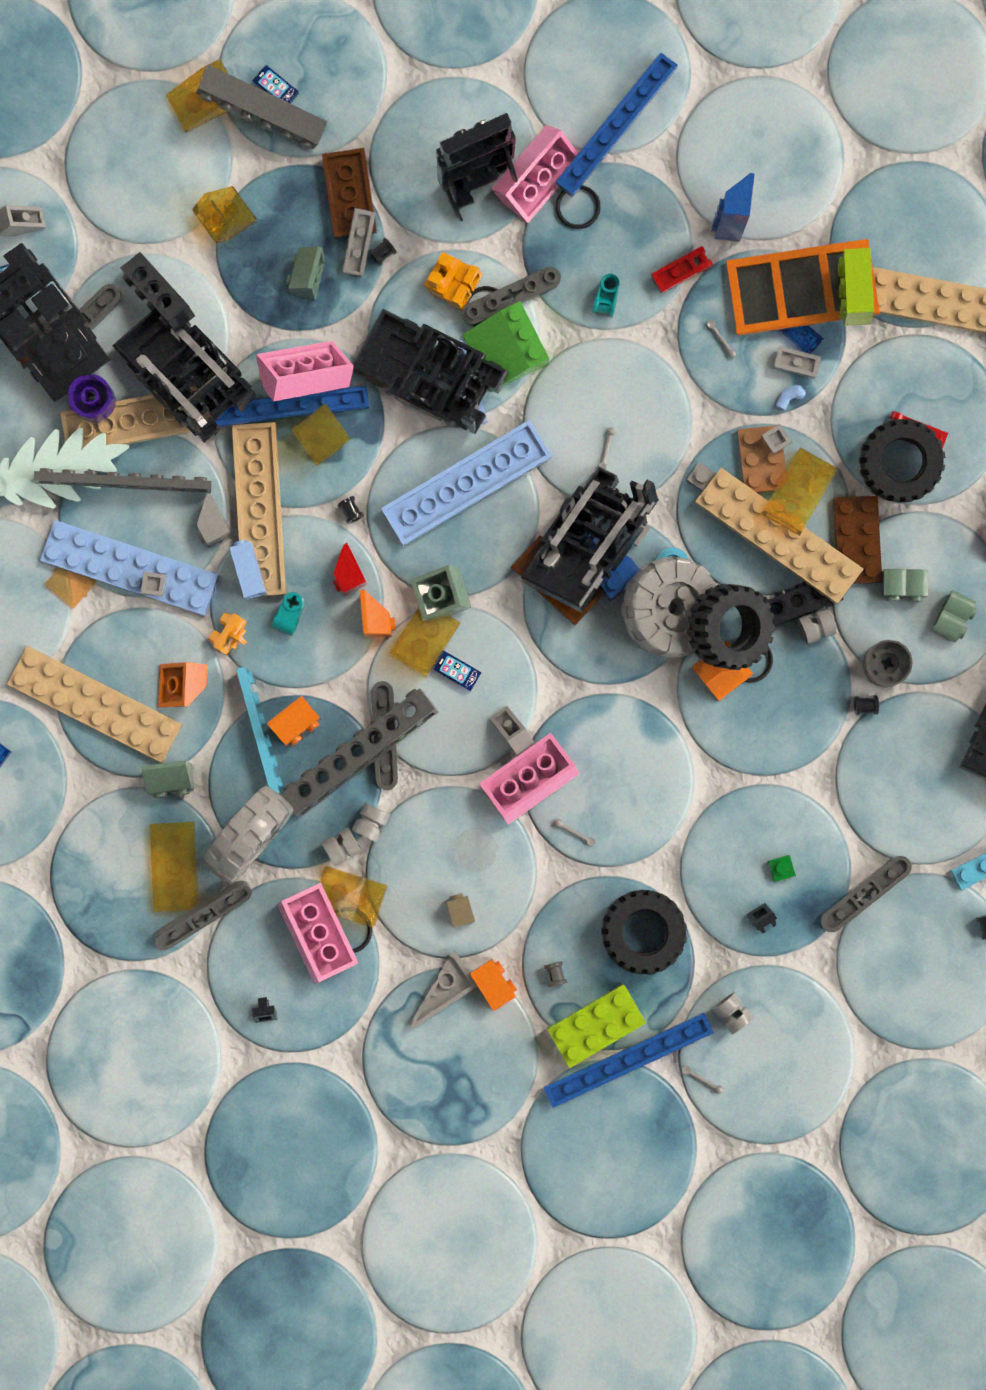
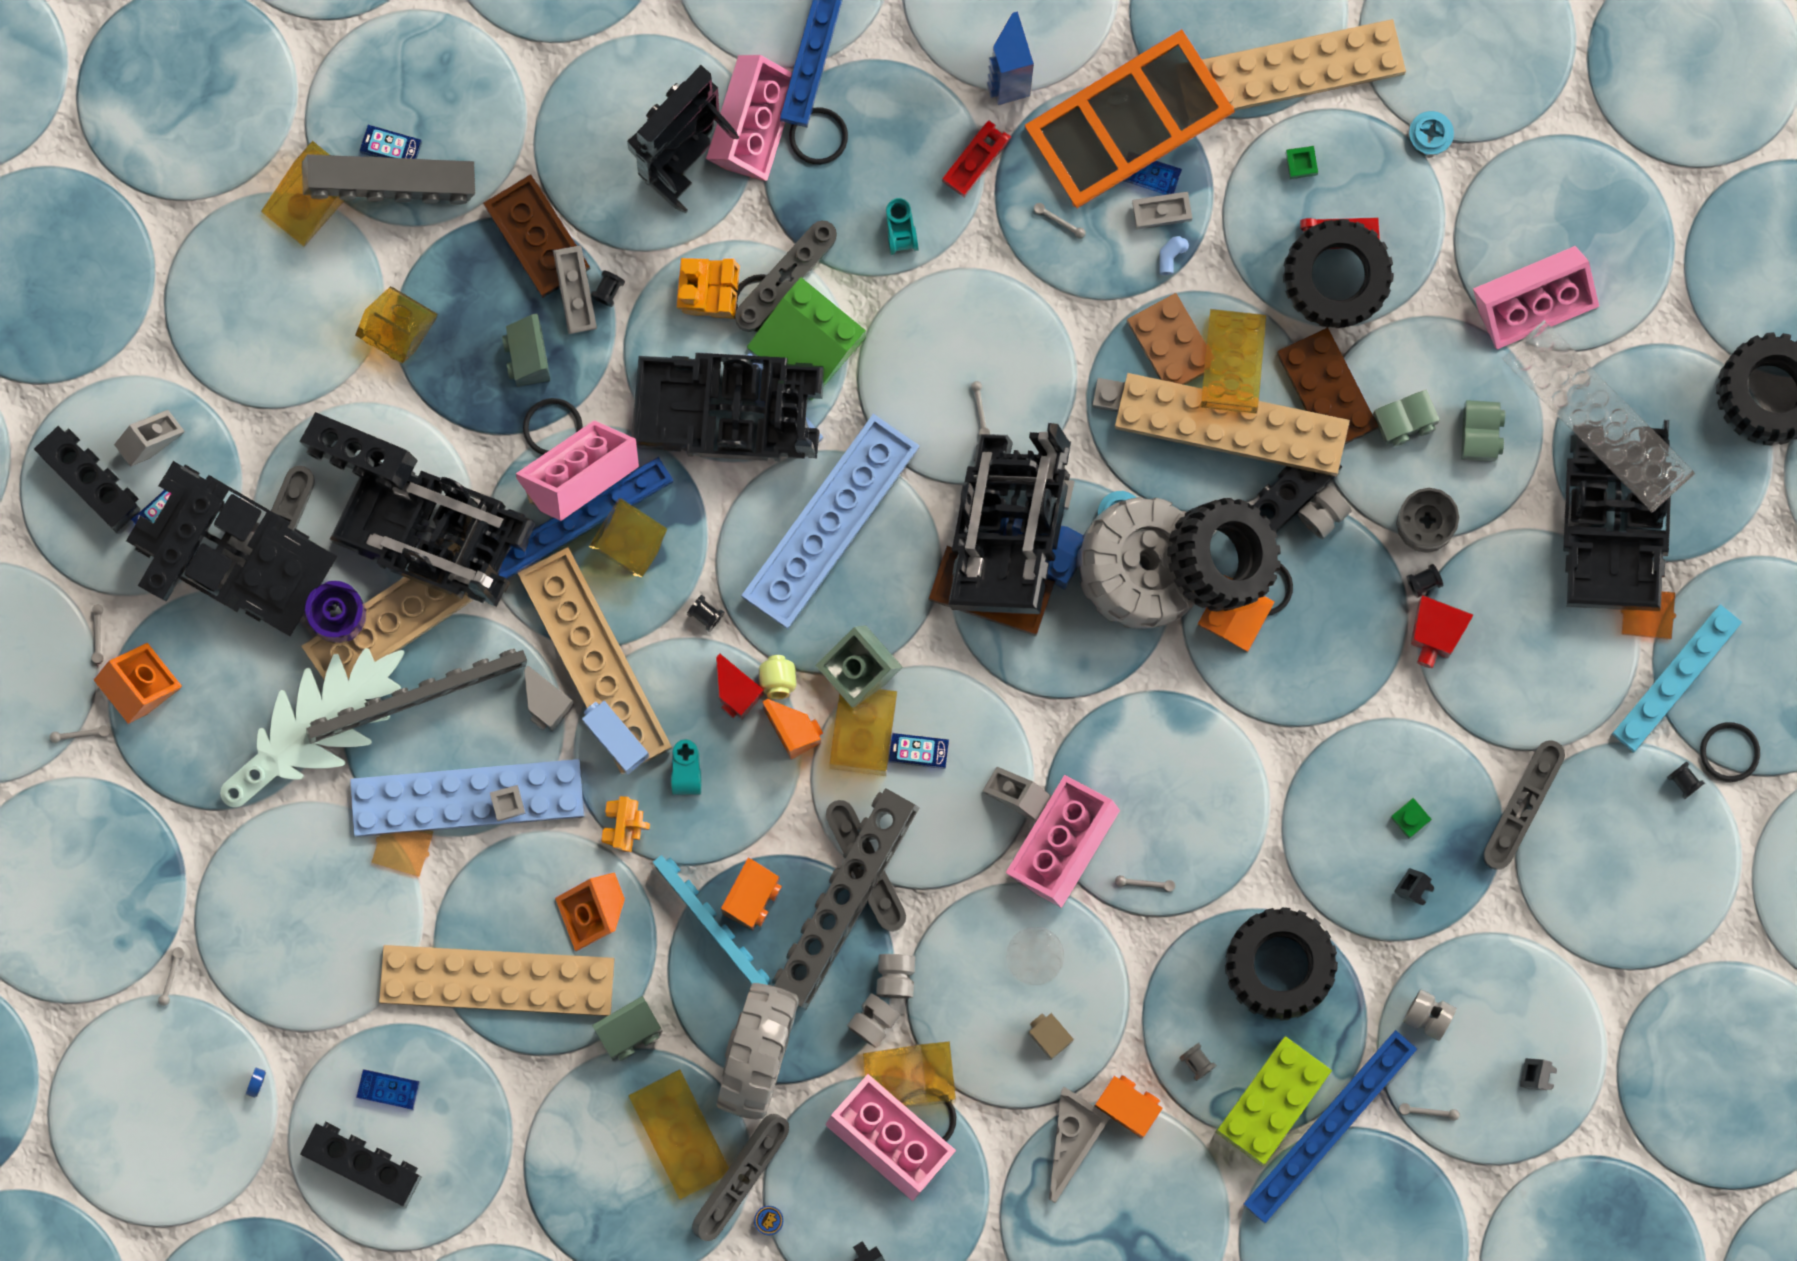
camera: 25 degrees left, 5 degrees down
light grey plate [761,424,792,455] -> none
lime brick [838,248,874,326] -> none
none -> black tyre [523,398,583,455]
none -> tile [754,1206,784,1235]
none -> yellowish green head [759,655,796,699]
none -> green plate [1285,146,1318,179]
none -> red torso [1411,595,1473,668]
none -> black tile [1520,1058,1557,1090]

